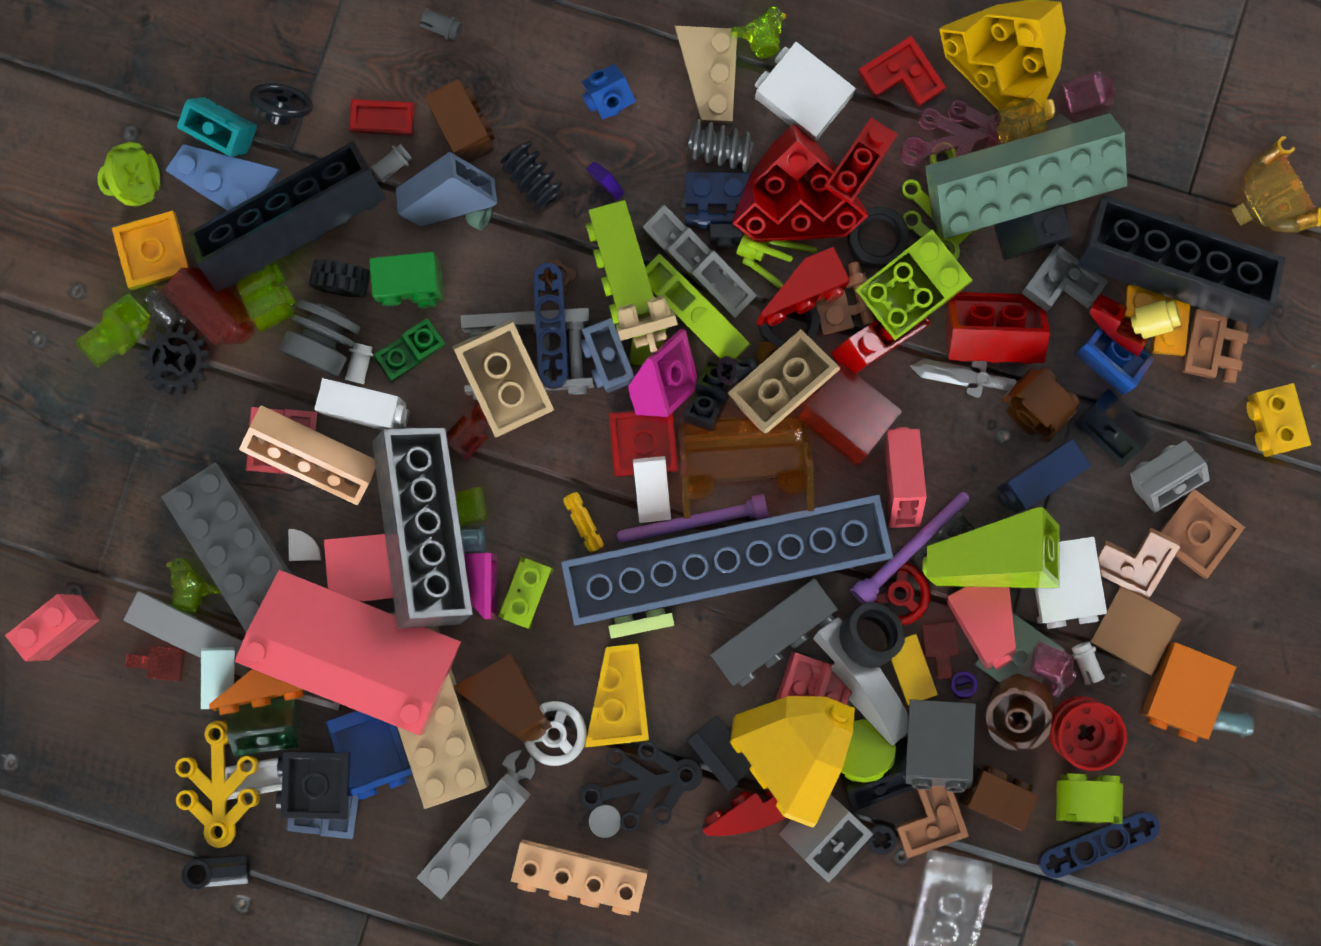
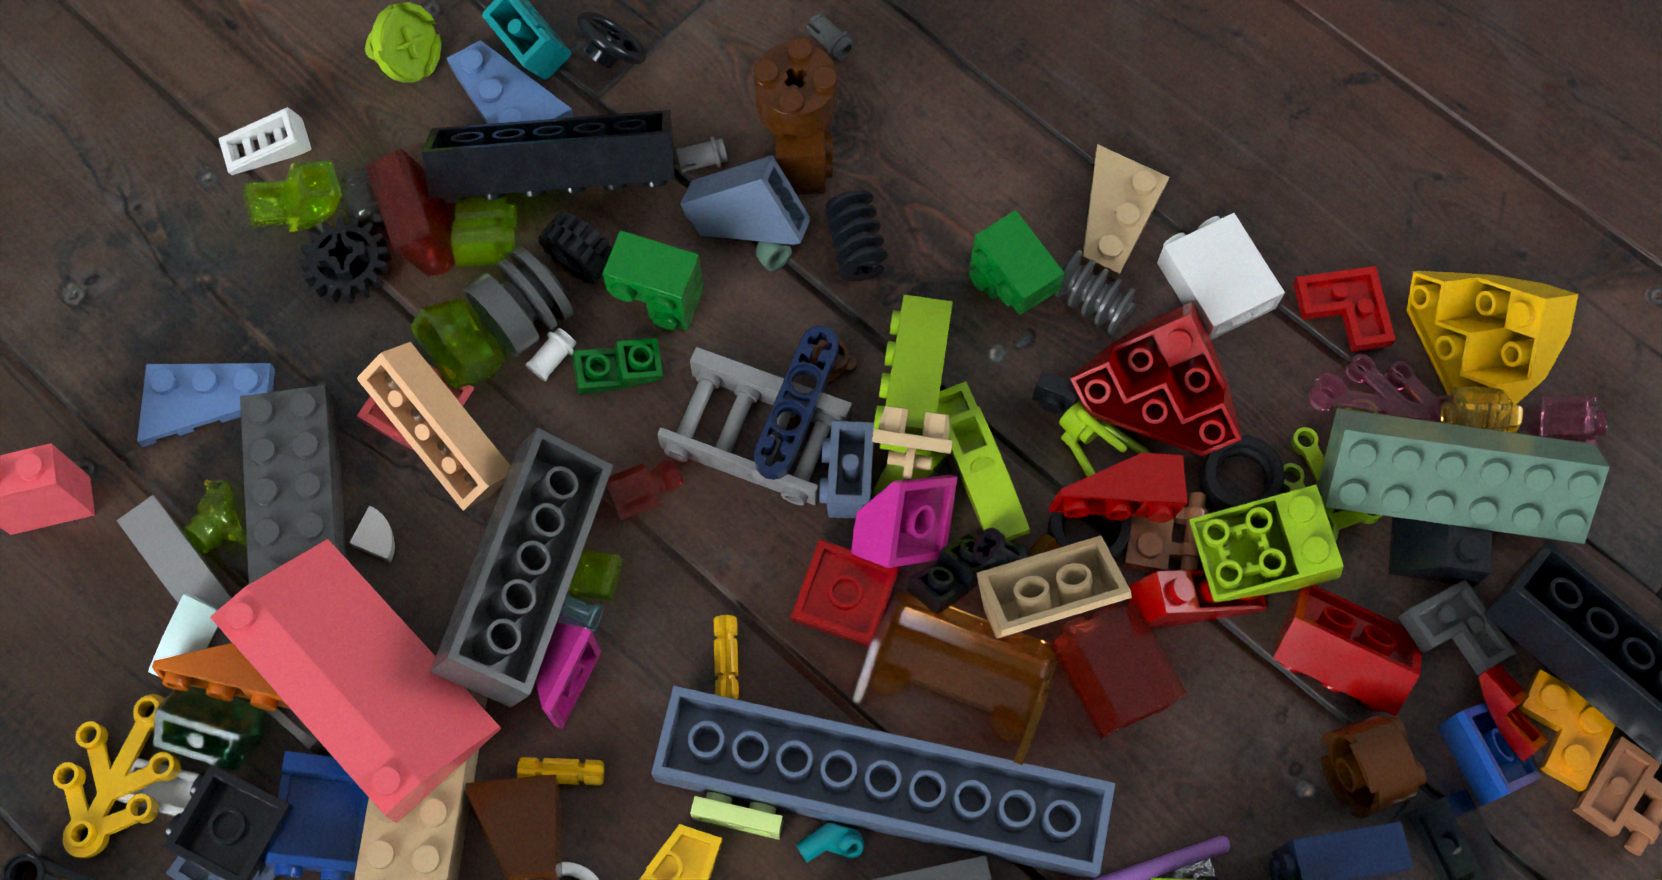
camera: 20 degrees right, 15 degrees down
light orange plate [112,210,192,290] -> none
clear red plate [125,646,185,681] -> none
white brick [314,378,410,430] -> none
coral brick [324,534,393,602] -> none
red tile [349,99,415,136] -> none
tan slope [452,319,554,438] -> none
lime window [498,557,554,629] -> none
blue brick [581,64,636,120] -> none
dark purple tile [586,161,624,201] -> none
medium lavender piece [616,493,769,543] -> none
white tile [633,456,671,523] -> none
light grey slope [640,205,757,318] -> none
dark blue plate [685,172,749,229] -> none
clear neon green animal [731,6,786,58] -> none
red slope [824,117,898,205] -> none
coral slope [885,427,927,528] -> none
light grey sword [909,359,1016,398] -> none
light yellow brick [1131,300,1182,339] -> none
none -> medium blue wing [137,363,275,447]
none -> white slope [218,107,311,175]
none -> clear neon green brick [410,298,505,389]
none -> yellow axle [517,757,605,786]
none -> reddish brown brick [754,37,837,138]
none -> teal arm [795,822,865,863]
none -> green brick [968,210,1065,315]

